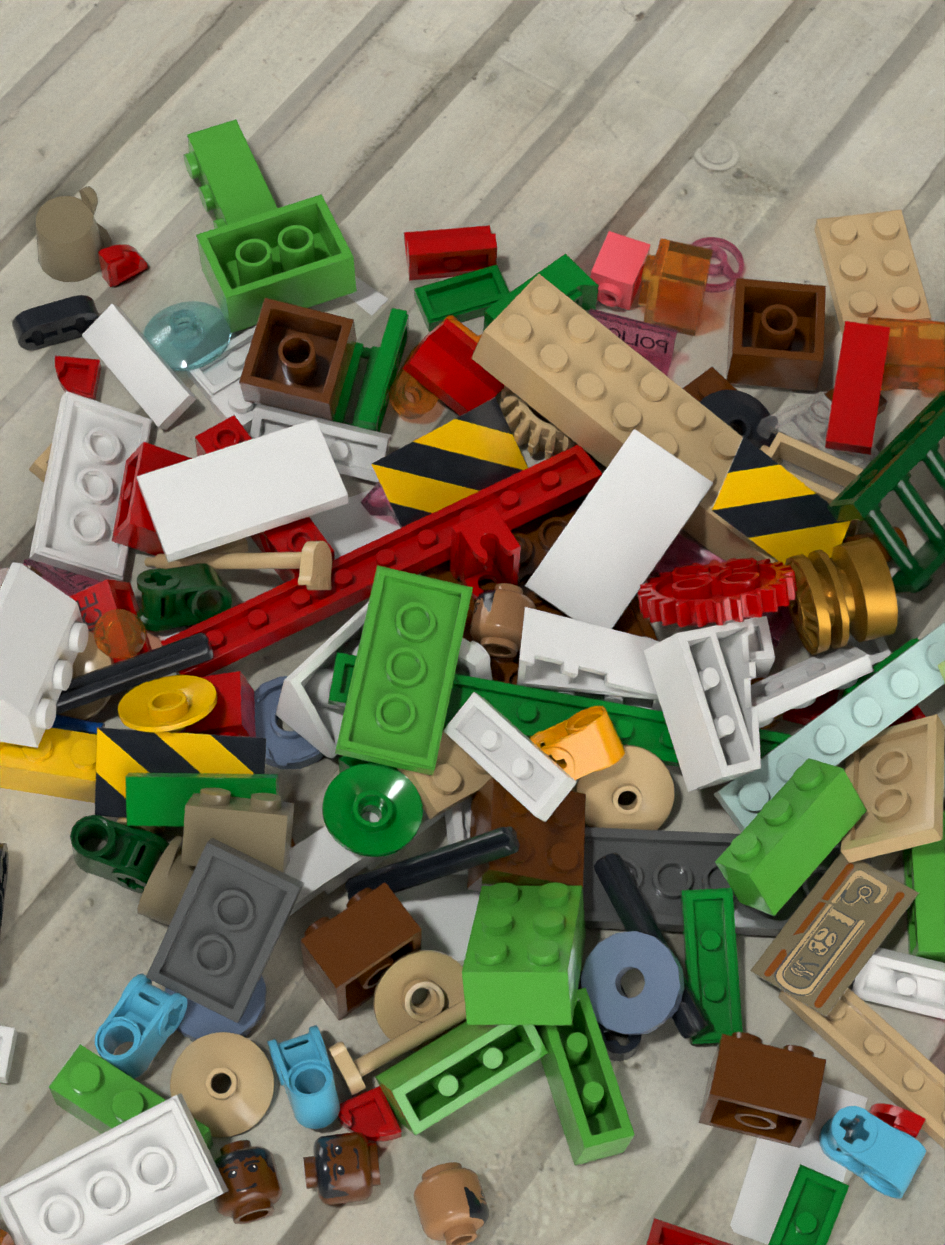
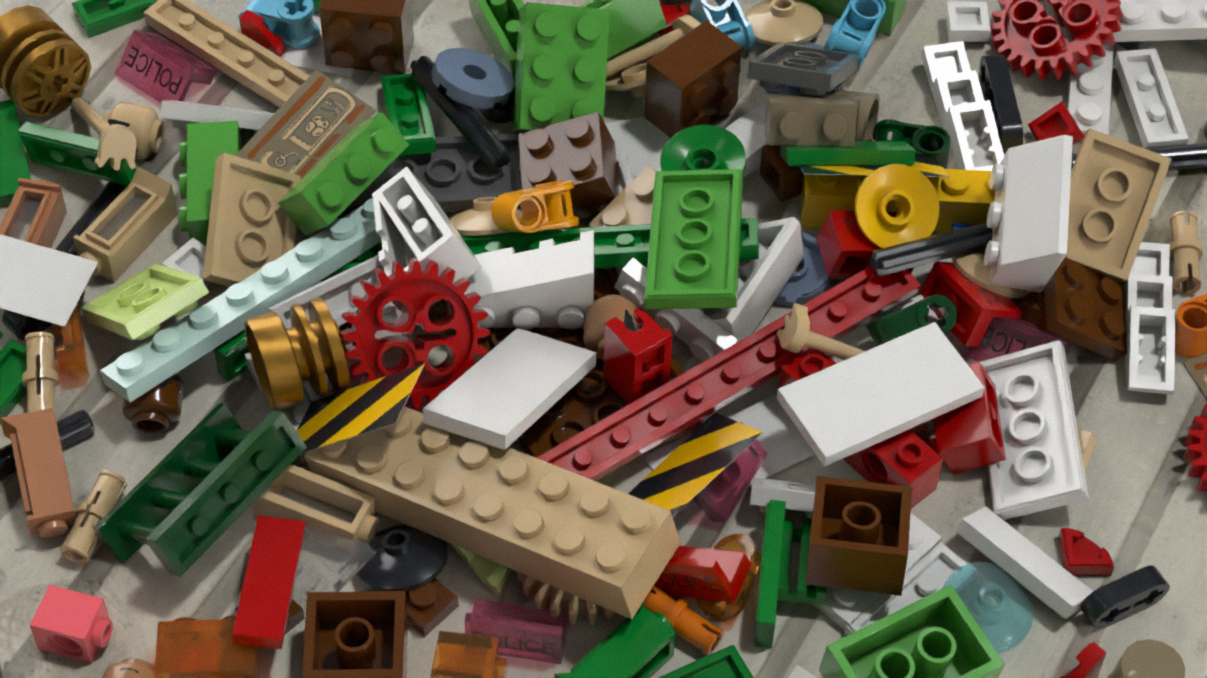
camera: 175 degrees right, 10 degrees down
clear orange tile [94,609,146,659] -> none
black axle [345,826,520,900] -> none
white plate [443,692,577,822] -> none
none -> white slope [921,41,1004,171]

